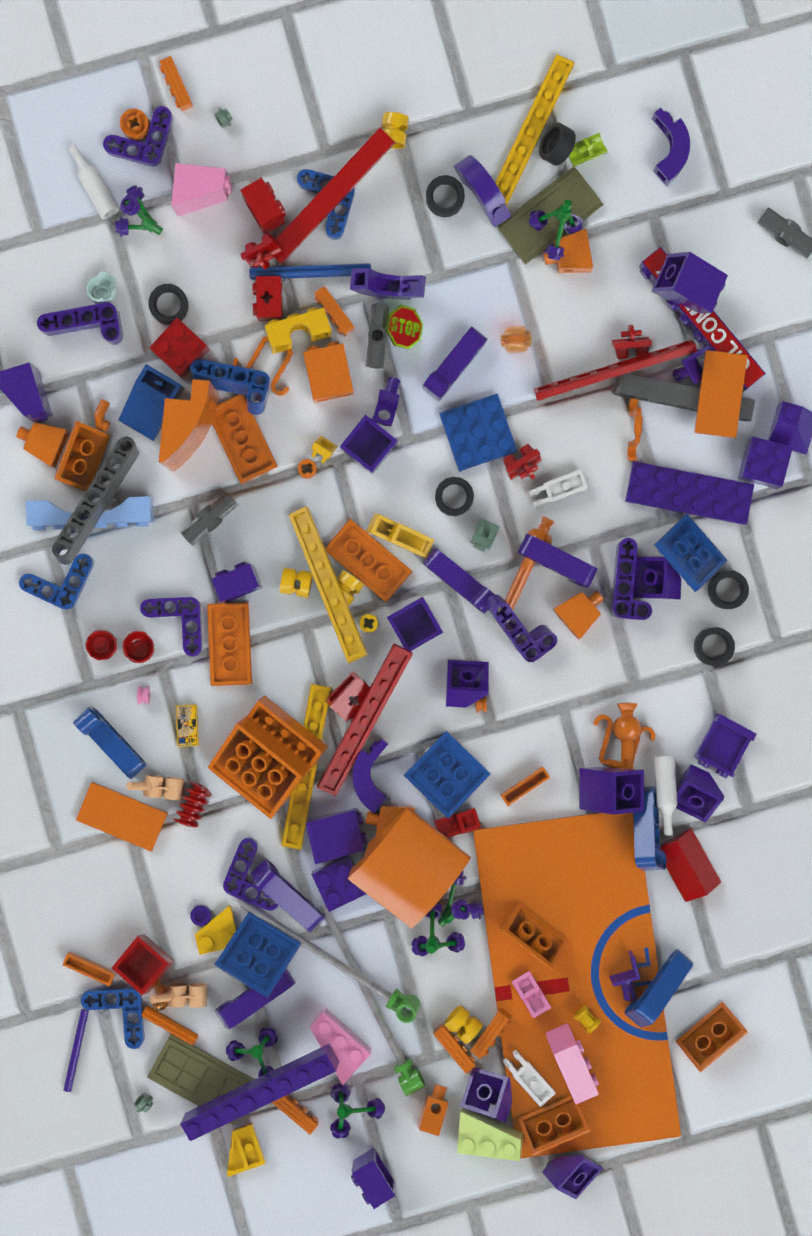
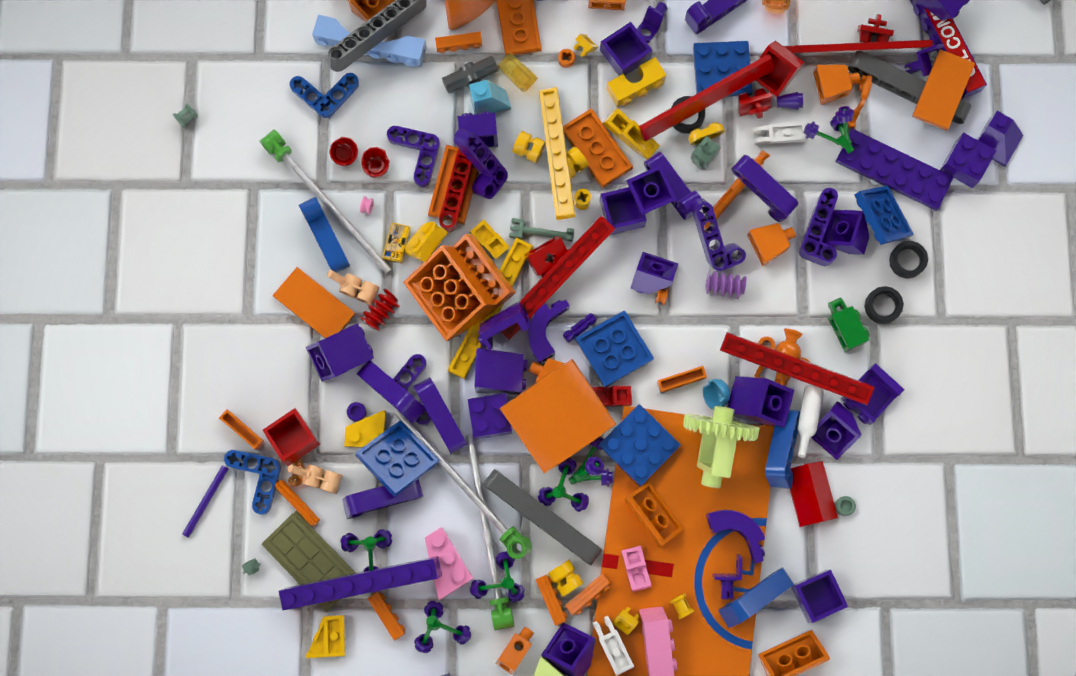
camera: 15 degrees right, 10 degrees down
none -> flat silver piece [259,129,392,274]
none -> dark purple slope [305,323,374,382]
none -> dark purple beam [357,360,426,424]
none -> yellow slope [404,221,448,263]
none -> orange piece [435,31,482,53]
none -> red beam [439,148,473,233]
none -> dark purple beam [454,129,508,199]
none -> medium azure slope [469,80,511,115]
none -> yellow slope [469,219,509,260]
none -> dark purple plant [470,551,525,603]
none -> dark purple panel [478,301,530,350]
none -> dark grey beam [482,469,602,566]
none -> clear yellow slope [497,53,538,92]
none -> sand green hinge [509,218,574,242]
none -> dark purple axle [563,313,597,342]
none -> blue plate [598,404,681,487]
none -> yellow arch [606,57,667,107]
none -> yellow tile [612,607,639,635]
none -> dark purple slope [626,165,677,215]
none -> red tile [639,54,773,142]
none -> yellowish green piece [683,406,760,488]
none -> yellow plate [688,122,725,145]
none -> dark azure hair [703,379,730,410]
none -> medium lavender piece [705,270,747,299]
none -> dark purple arch [706,510,765,564]
none -> red tile [720,332,875,405]
none -> red piece [755,40,805,97]
none -> dark purple cone [777,92,803,110]
none -> dark purple piece [791,569,849,623]
none -> plant [803,106,854,154]
none -> orange torso [813,65,860,105]
none -> green brick [828,297,870,352]
none -> sand green tile [835,496,856,516]

